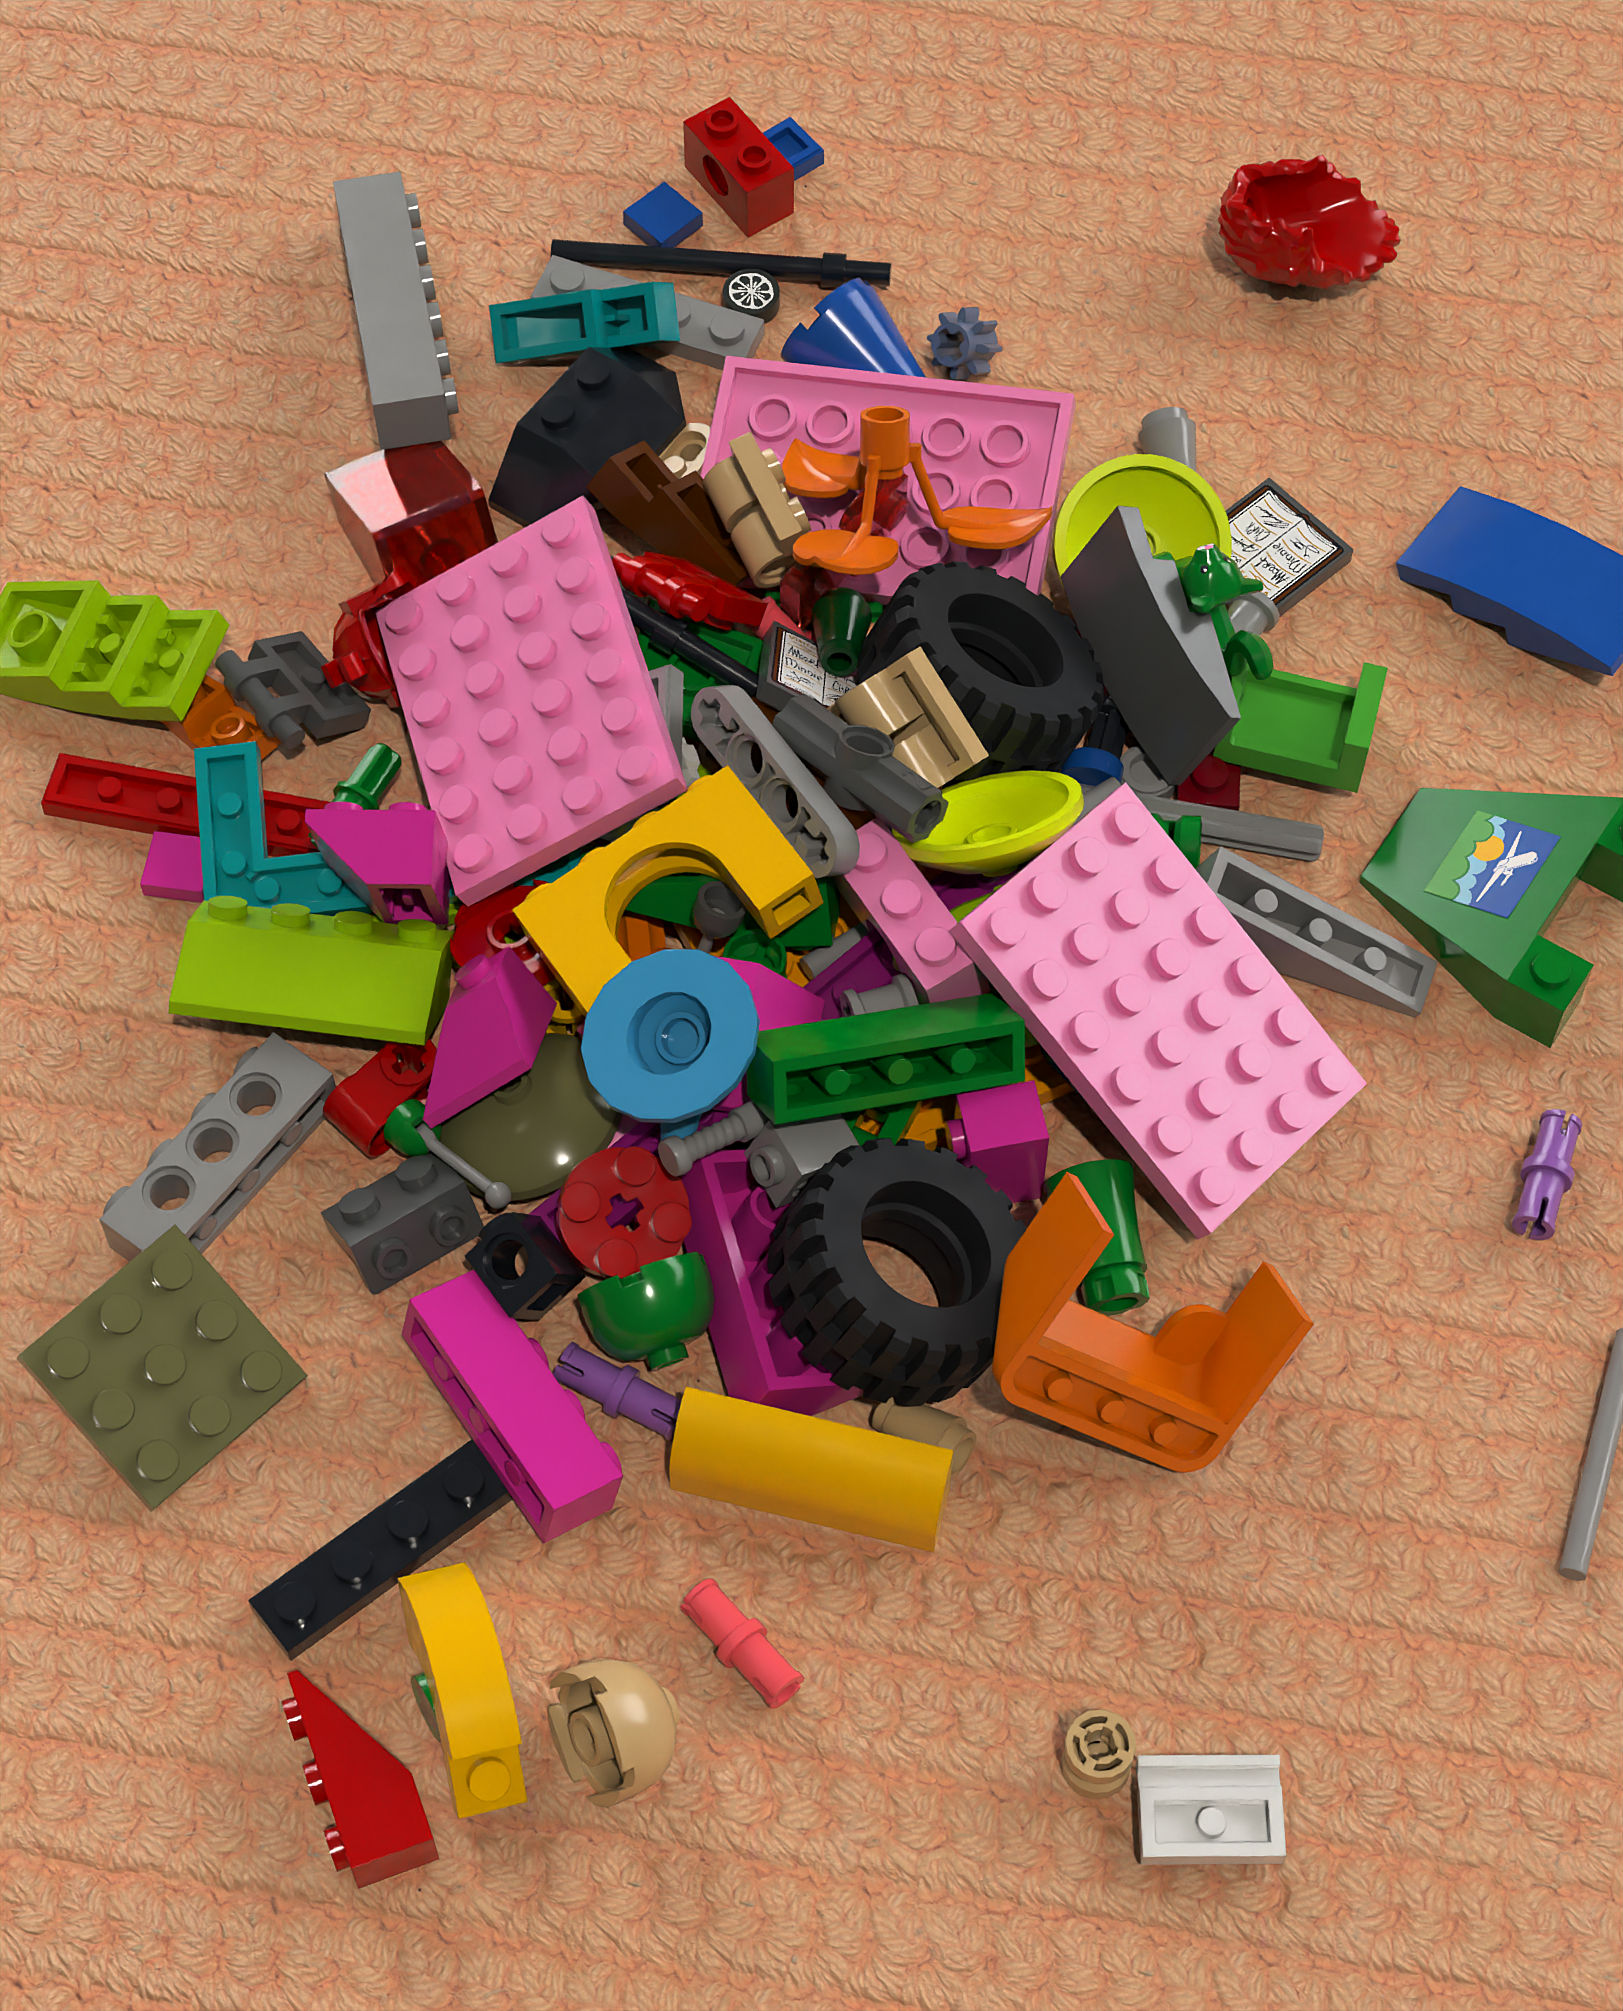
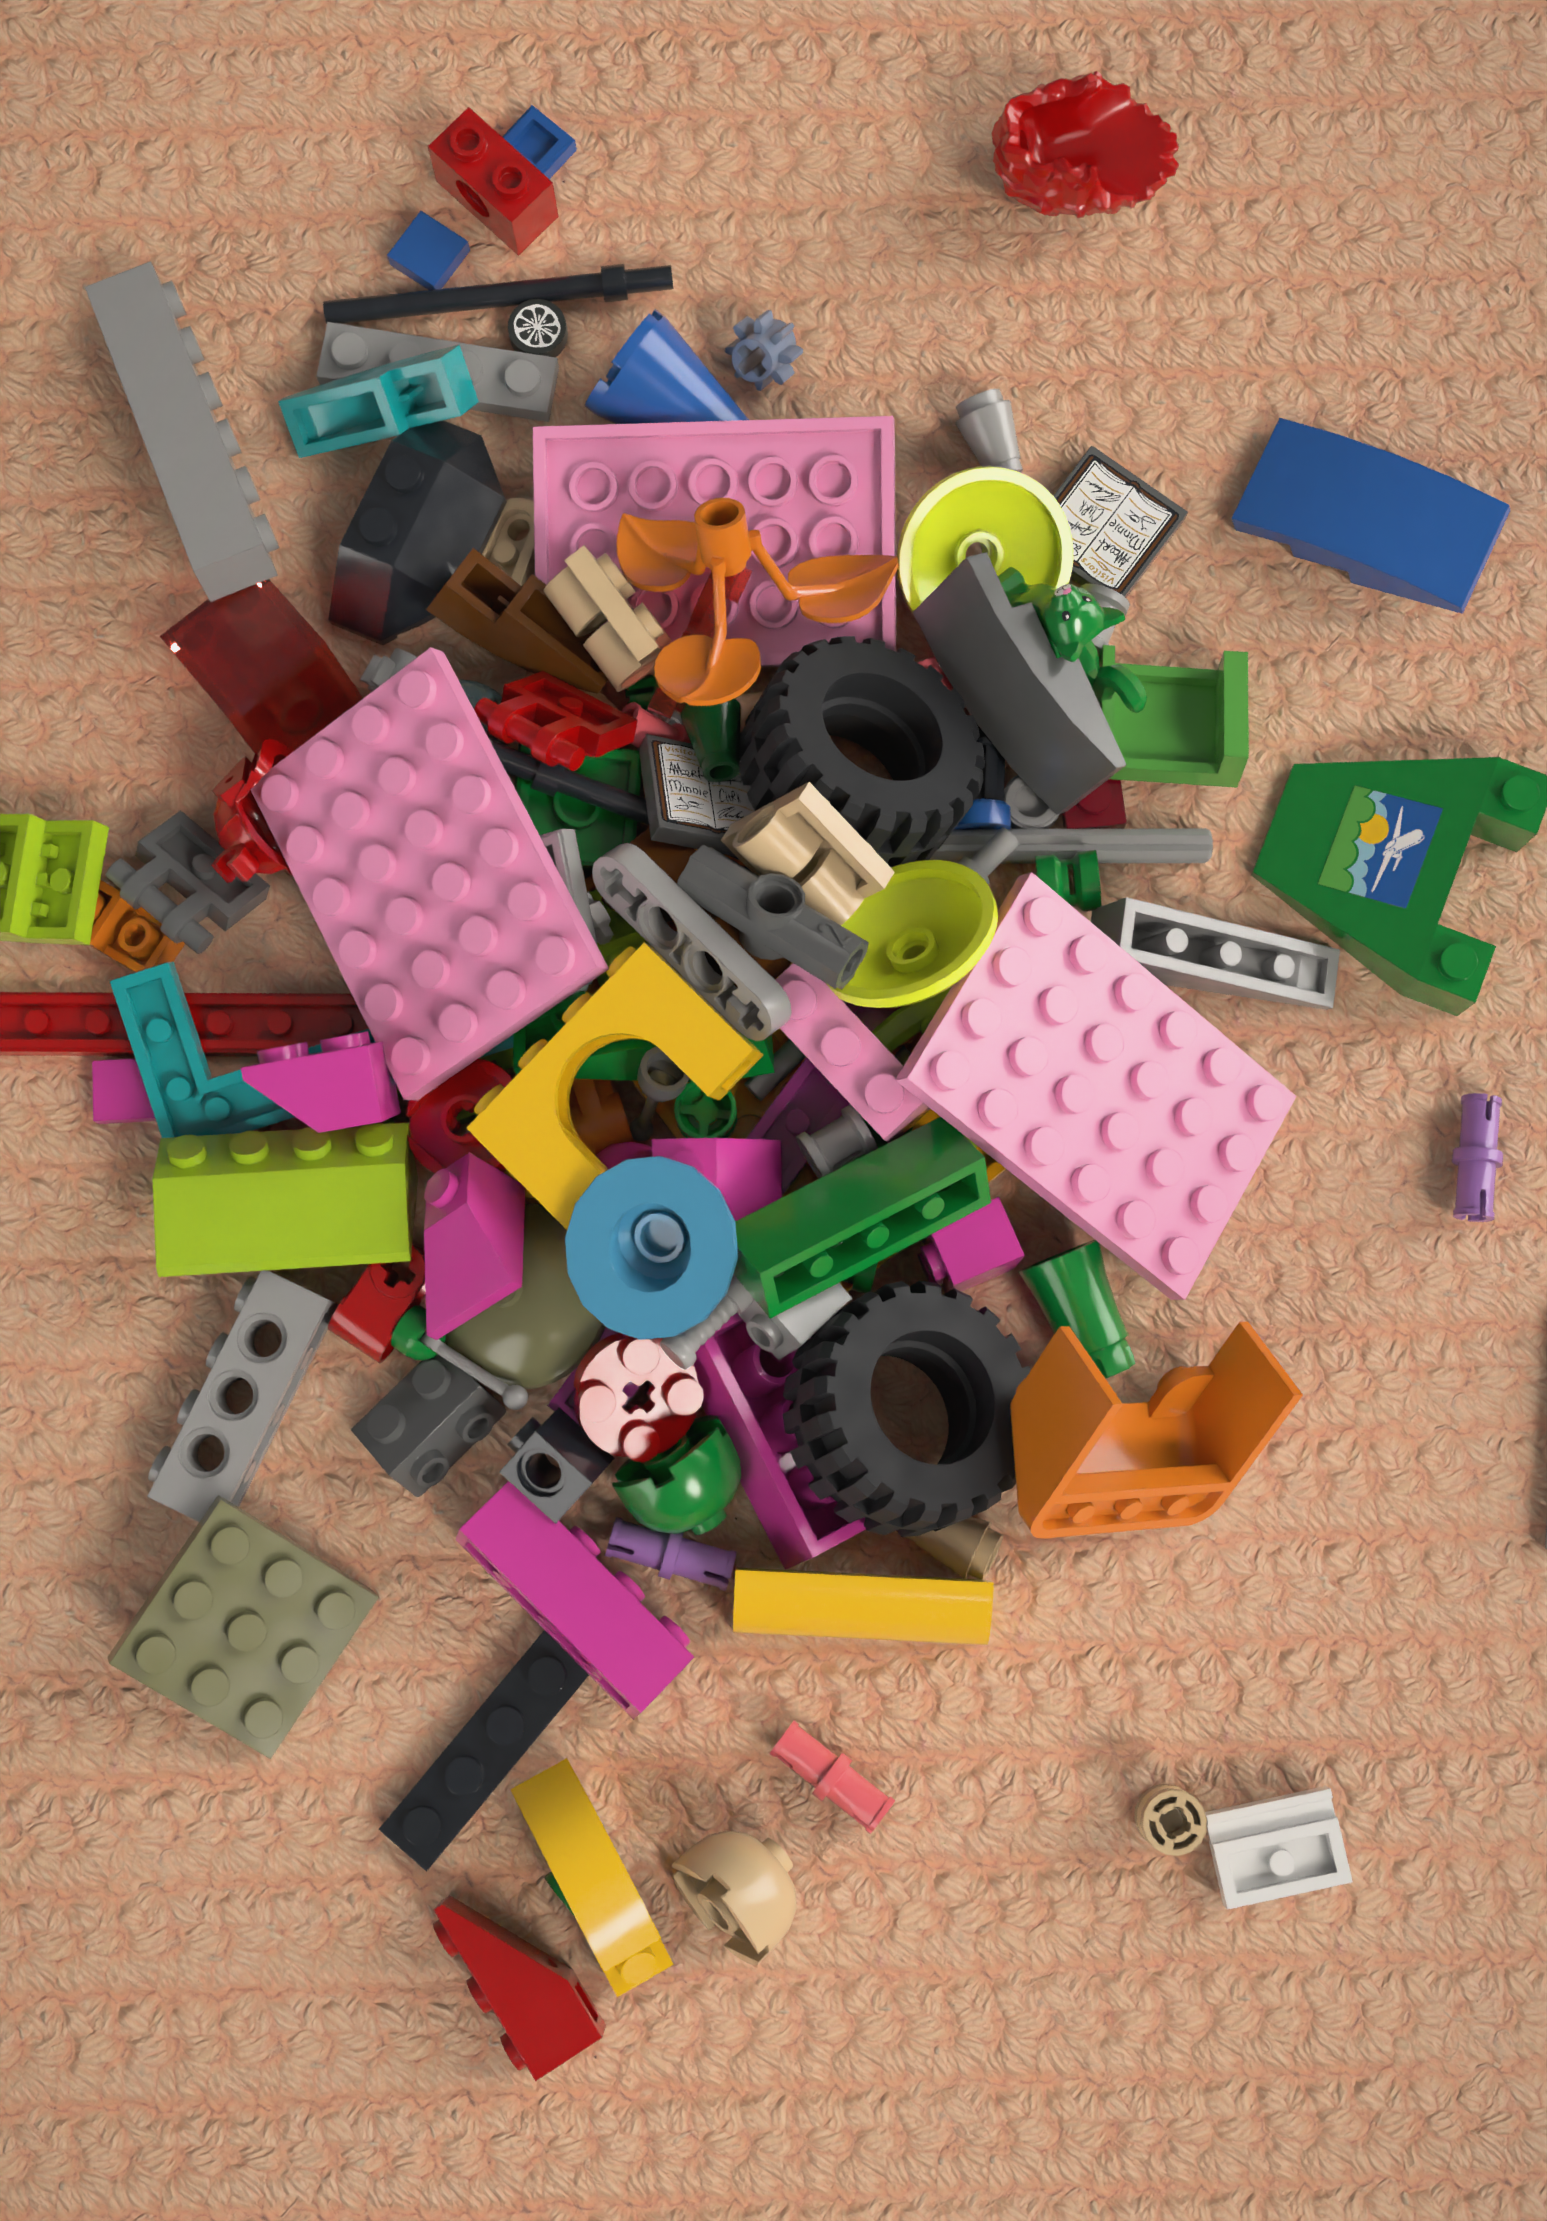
camera: 10 degrees left, 20 degrees up
green axle [308,743,402,849] -> none

